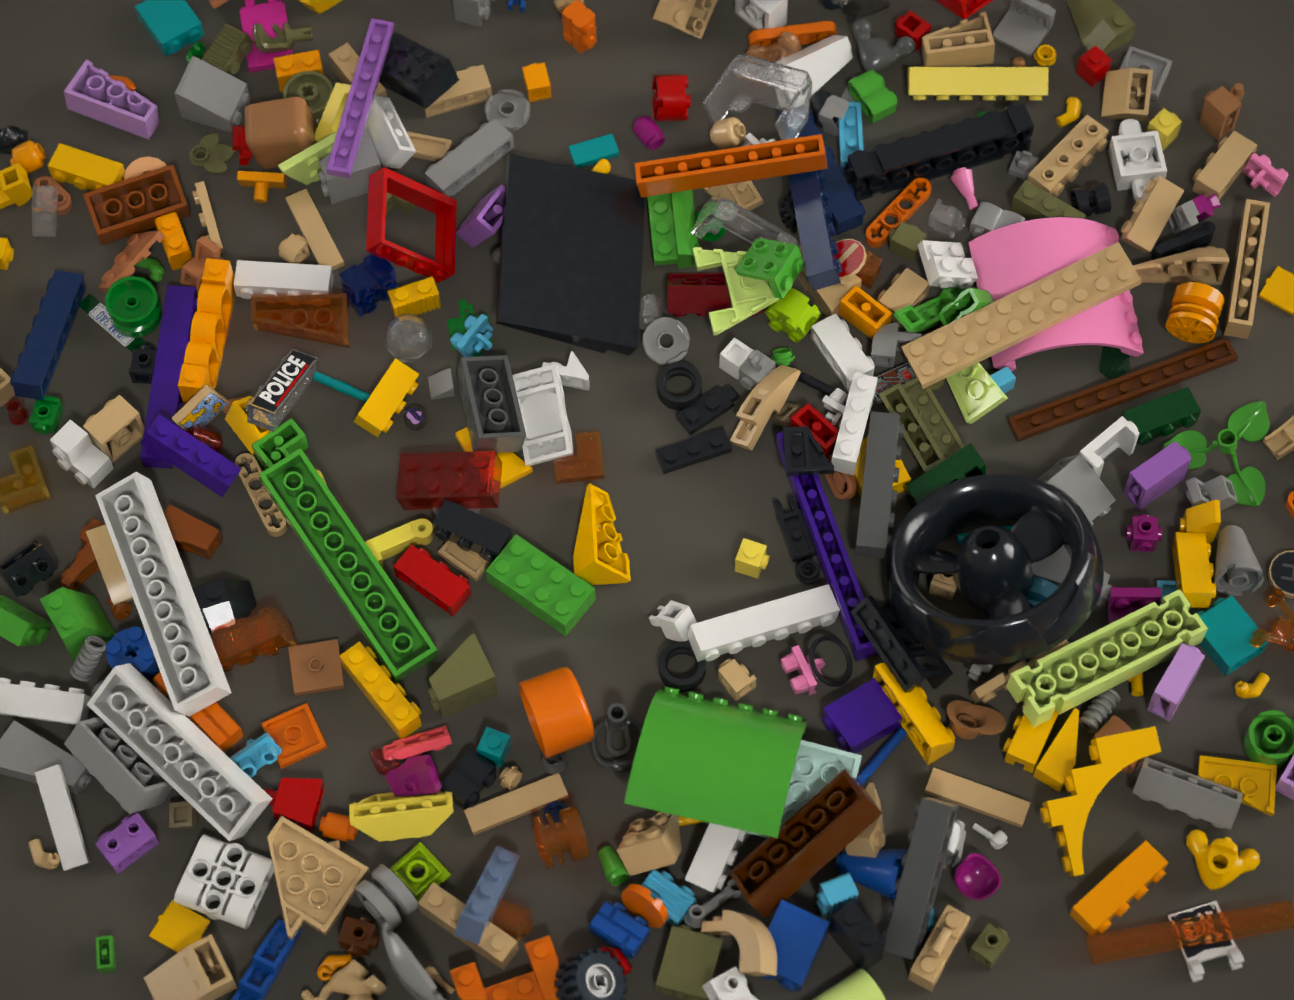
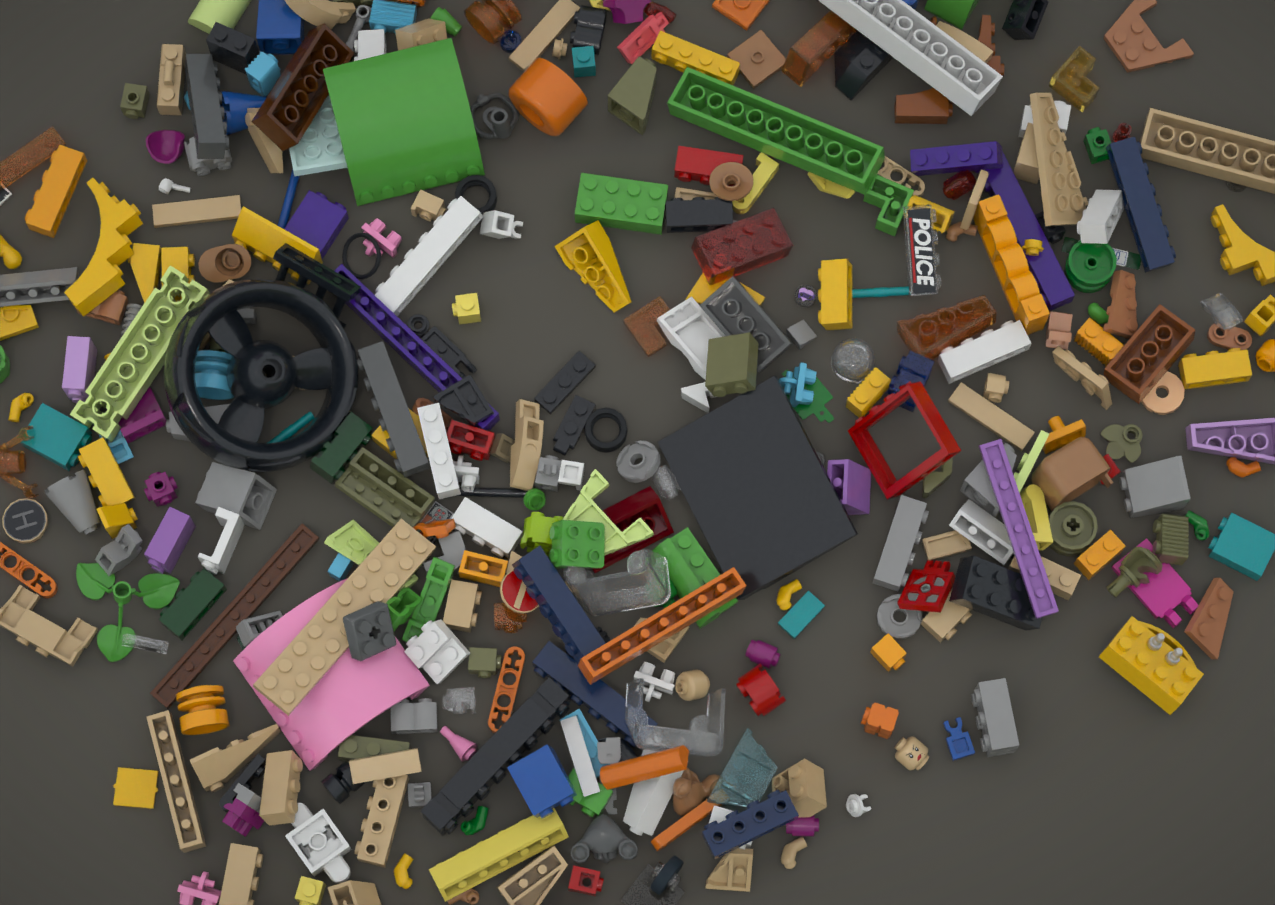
camera: 150 degrees right, 10 degrees up
none -> clear tile [122,633,169,654]
none -> light grey slope [236,611,283,646]
none -> dark grey brick [343,601,396,661]
none -> tan tile [349,748,422,784]
none -> orange plate [413,519,456,539]
none -> blue slope [507,744,577,819]
none -> white sticker [560,716,600,797]
none -> orange brick [600,745,689,790]
none -> olive brick [705,332,759,397]
none -> clear light blue wing [707,728,778,807]
none -> medium nougat dish [709,162,753,201]
none -> red piece [897,560,955,612]
none -> yellow plate [1022,239,1044,256]
none -> tan wing [1030,93,1088,226]
none -> white brick [1077,190,1124,244]

